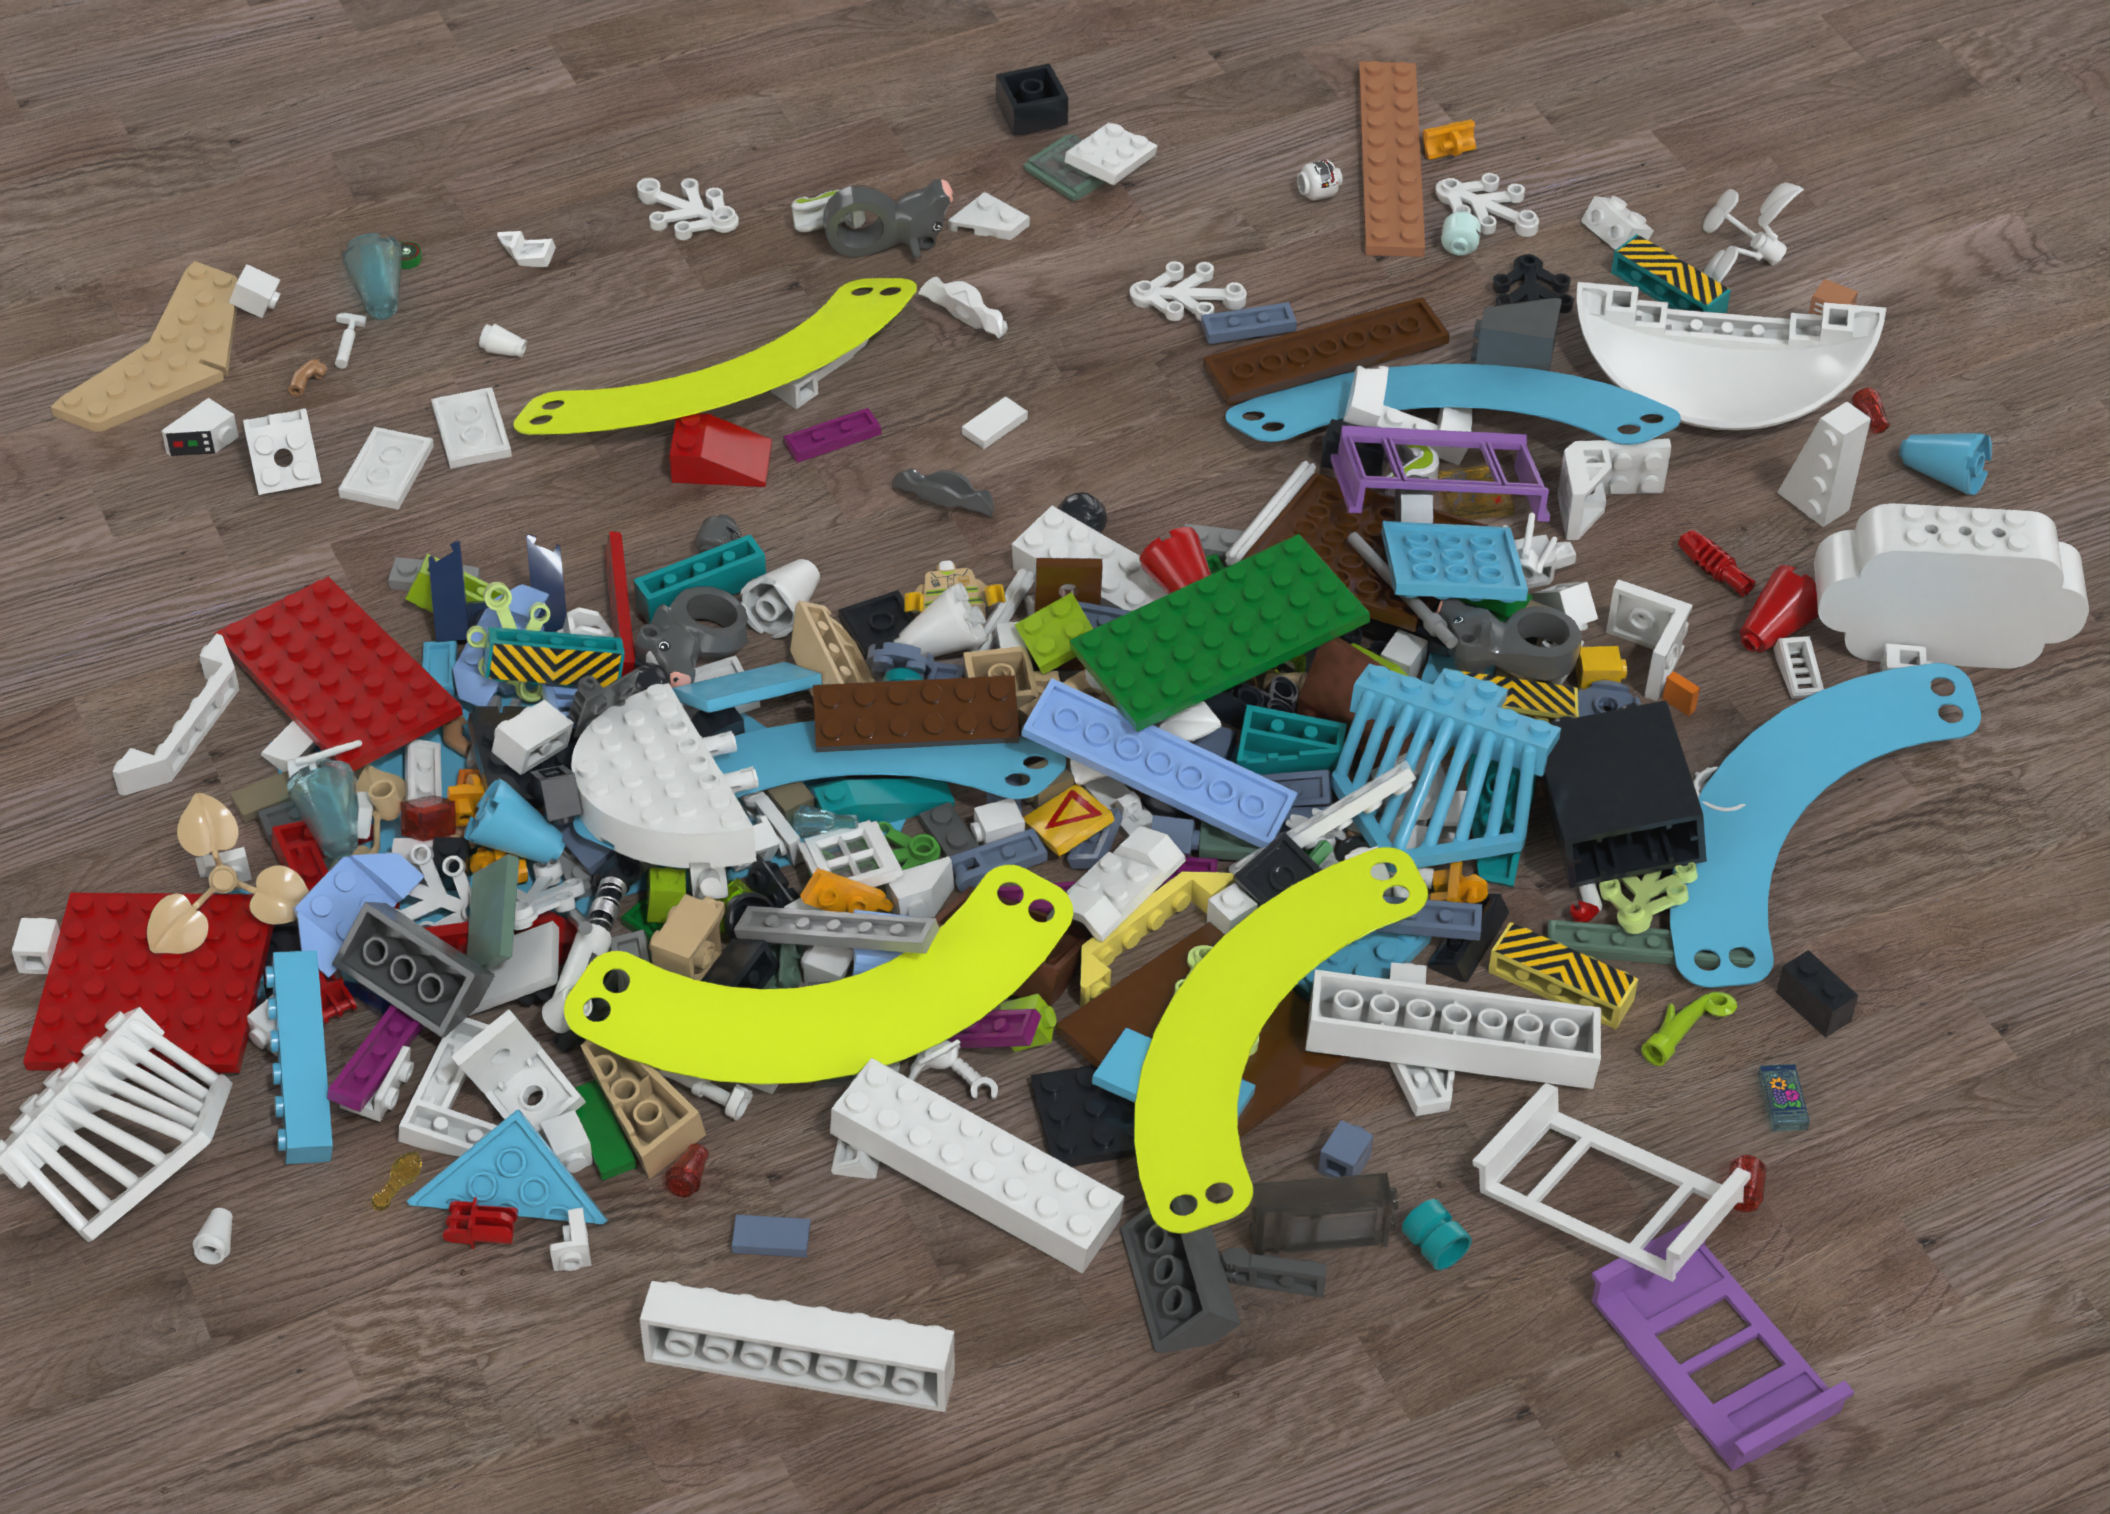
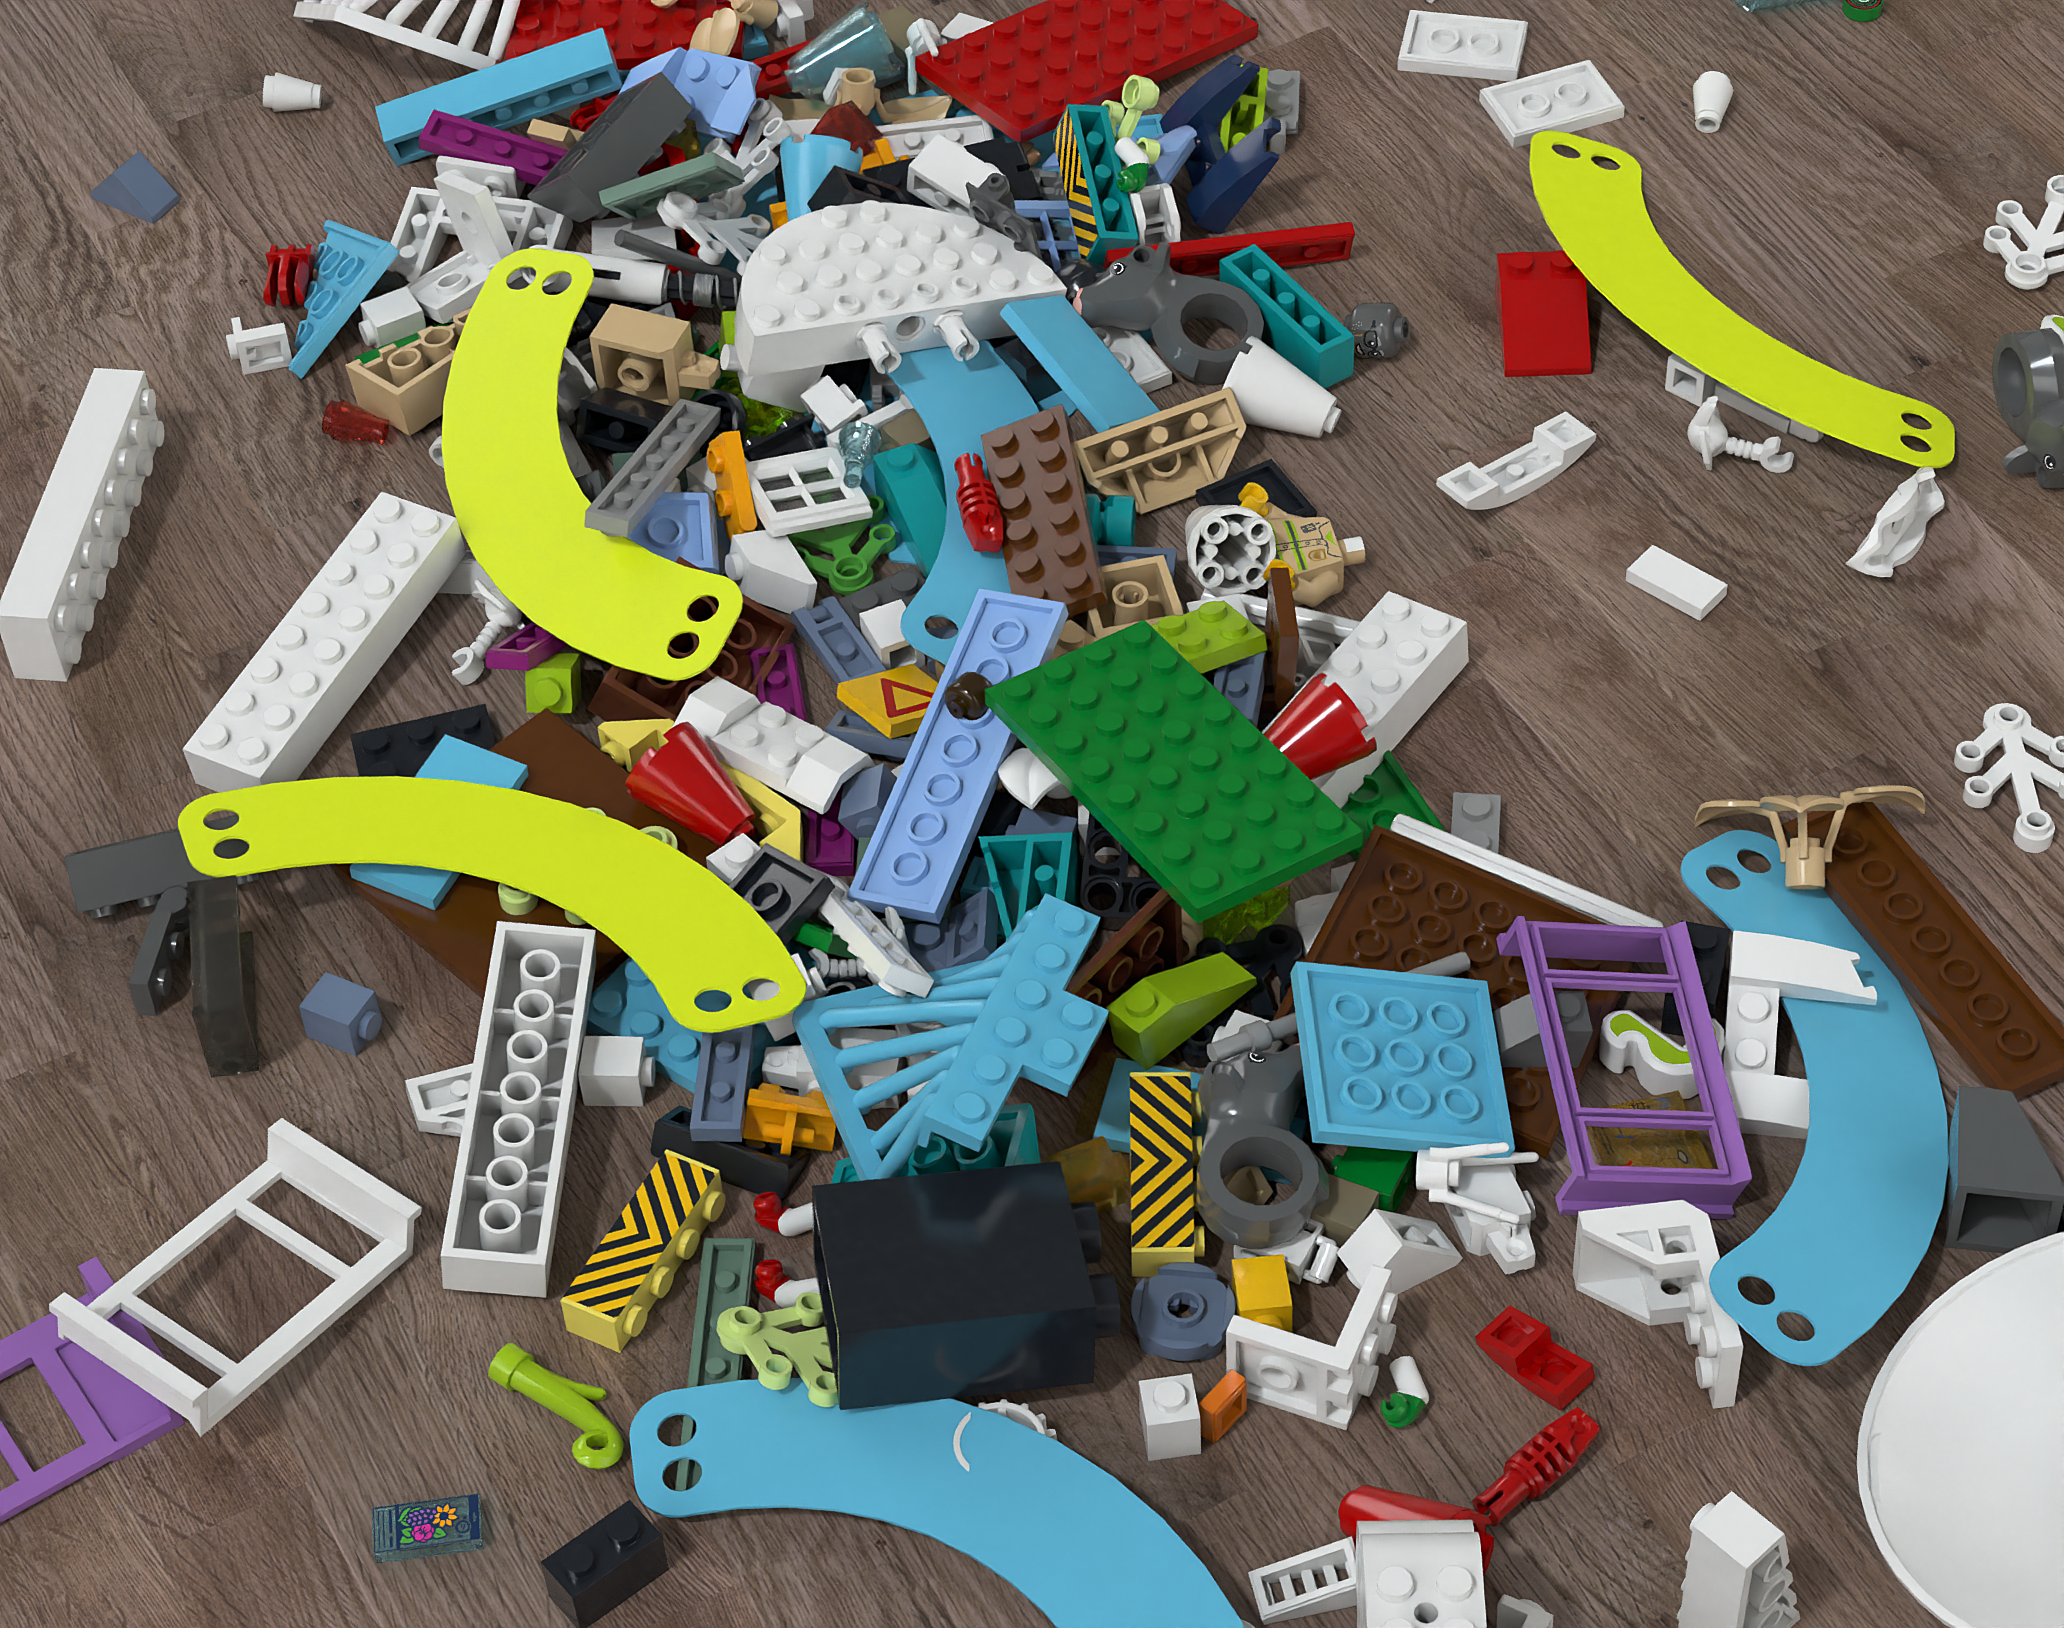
camera: 90 degrees right, 0 degrees up
clear yellow piece [371,1151,422,1211] -> none
white slope [497,231,556,267] -> none
sand blue tile [732,1215,811,1258] -> none
magenta tile [783,408,882,463] -> none
sand blue plate [866,642,934,680] -> none
dark grey piece [892,468,994,518] -> none
black piece [1057,492,1108,533] -> none
sand blue plate [1201,302,1297,344] -> none
teal wheel [1401,1199,1472,1271] -> none
clear red brick [1728,1155,1767,1212] -> none
none -> sand blue slope [90,151,179,224]
none -> tan slope [527,119,585,151]
none -> red cone [625,722,756,848]
none -> arm [753,1192,813,1236]
none -> dark brown piece [944,672,993,720]
none -> red hinge [954,453,1003,553]
none -> arm [1115,137,1150,193]
none -> white brick [1139,1373,1201,1461]
none -> white slope [1436,412,1596,510]
none -> red slope [1475,1305,1595,1411]
none -> white piece [1687,396,1794,473]
none -> tan plant [1695,785,1925,890]

